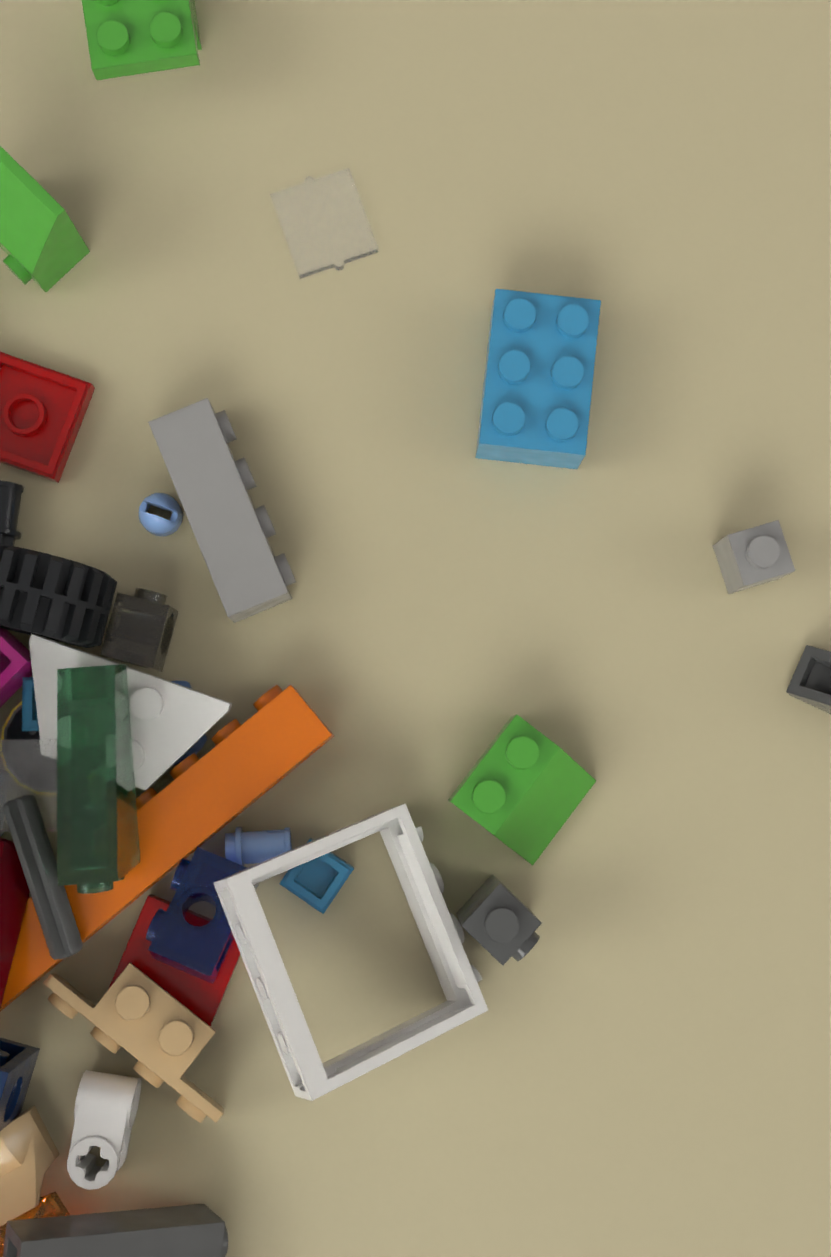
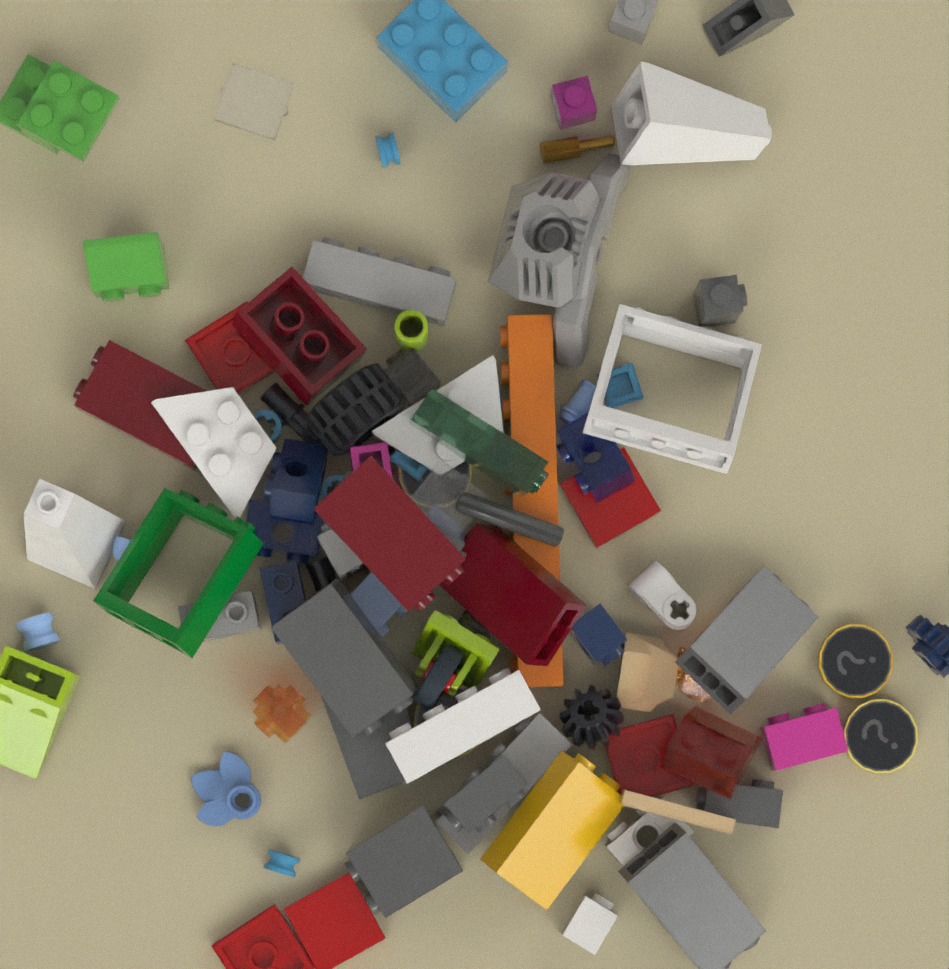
camera: 50 degrees left, 0 degrees up
tan bracket [43,963,224,1123] -> none
light blue hinge [139,493,183,536] -> none
bright green slope [448,714,596,865] -> none
none -> dark red brick [232,266,367,406]
none -> dark azure bush [375,132,401,168]
none -> lime piece [395,310,428,352]
none -> light grey helmet [488,154,631,368]
none -> pearl gold axle [540,135,615,164]
none -> magenta brick [551,76,597,130]
none -> white slope [611,61,772,165]

